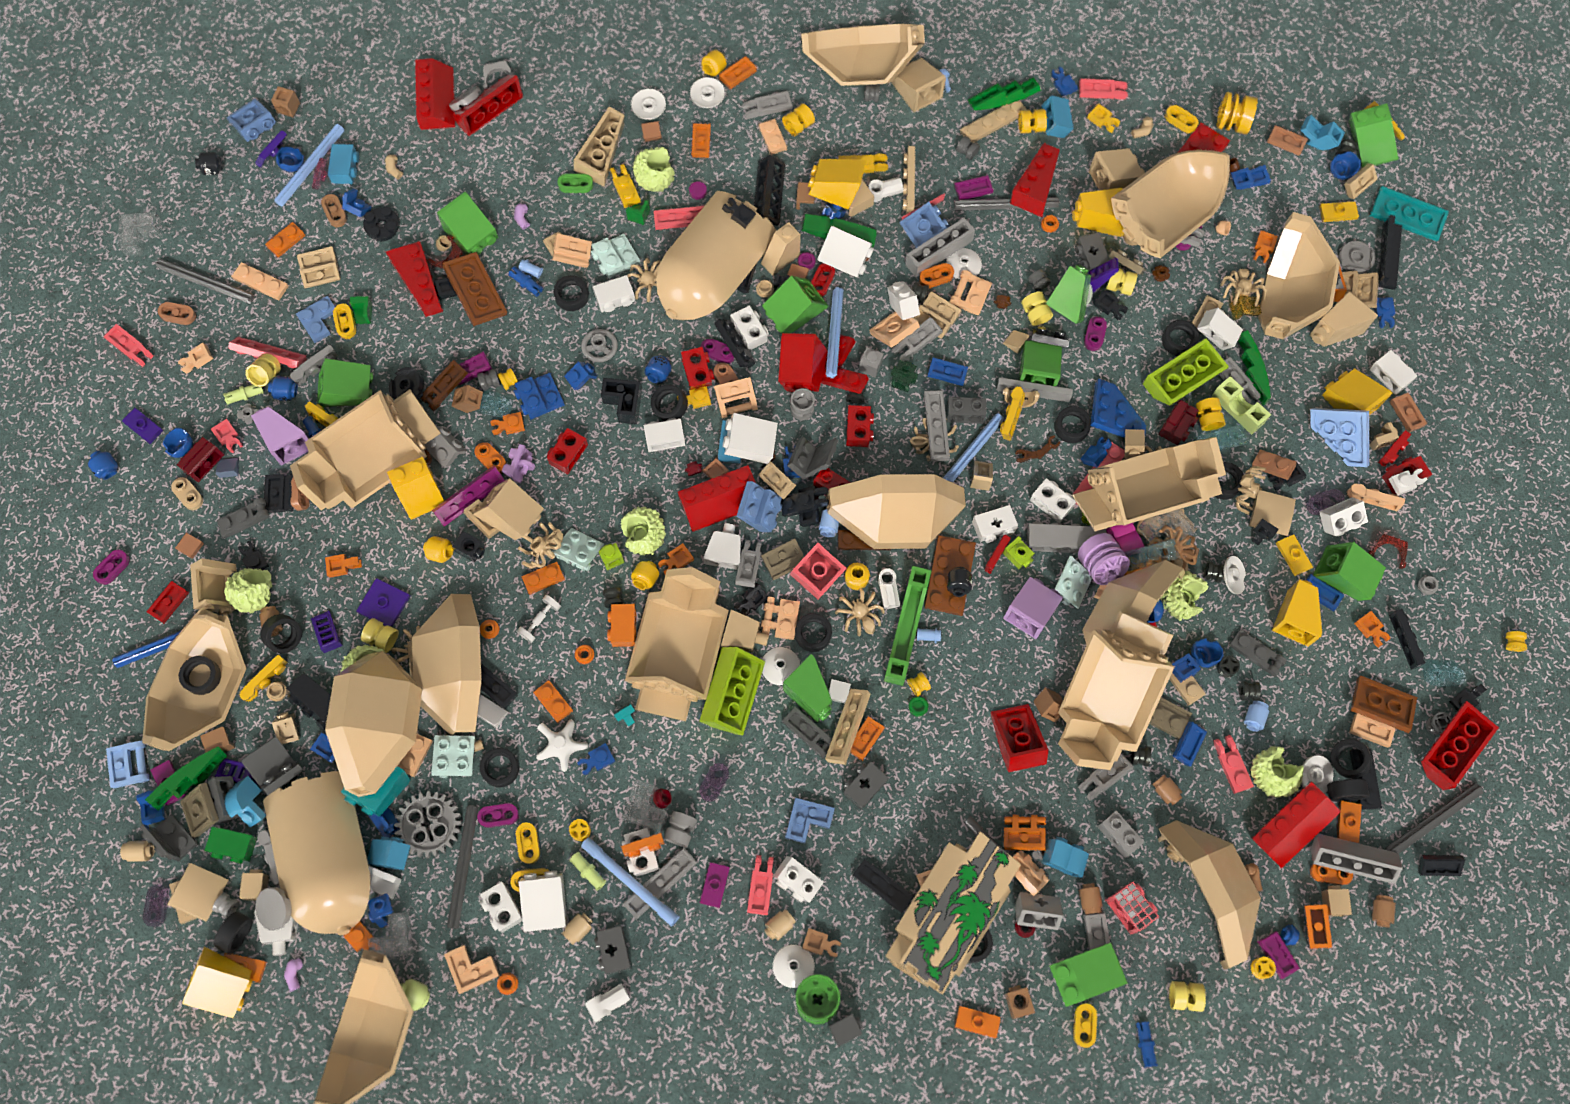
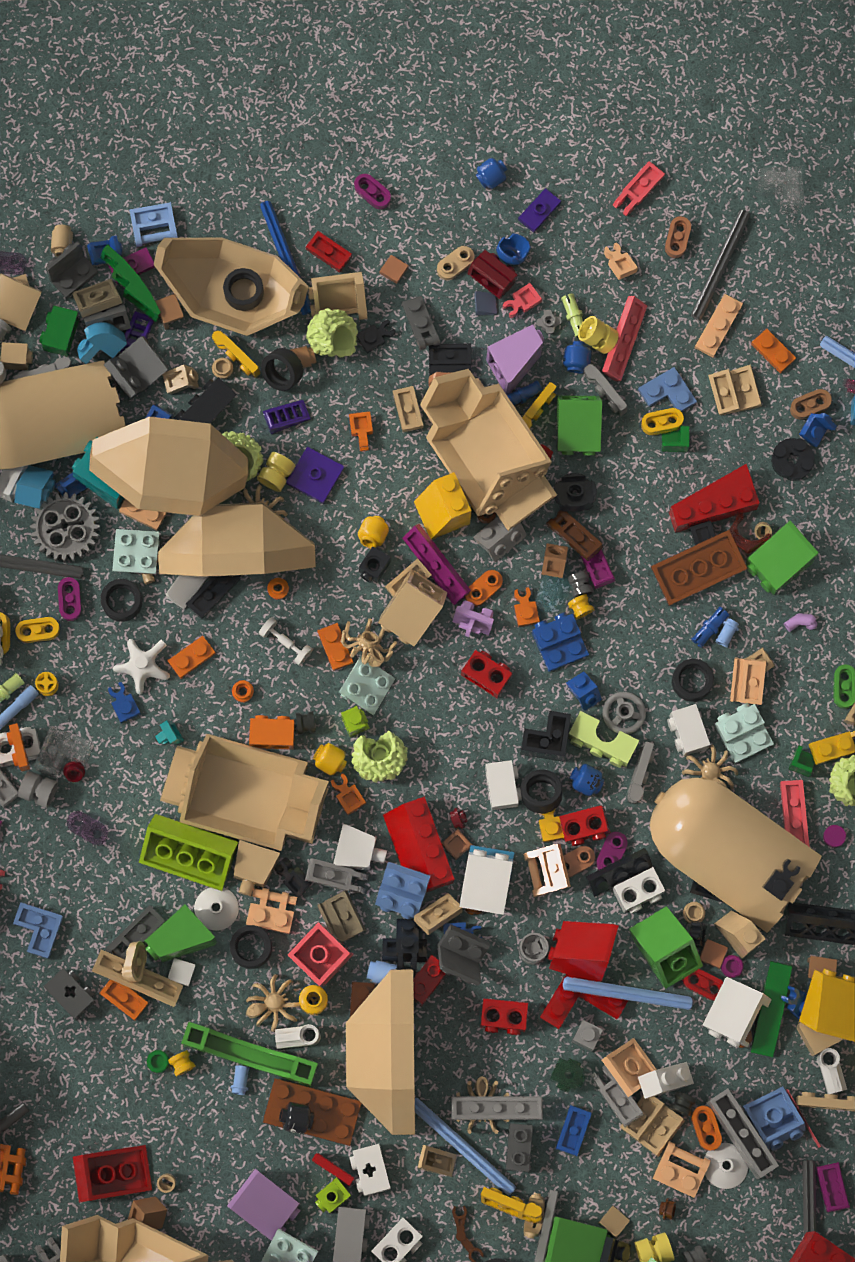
camera: 90 degrees right, 5 degrees up
none -> tan plate [122,941,147,983]
none -> tan hinge [157,1173,176,1193]
none -> tan plate [393,386,423,433]
none -> yellowish green arch [568,711,639,768]
none -> light grey hinge [627,742,655,804]

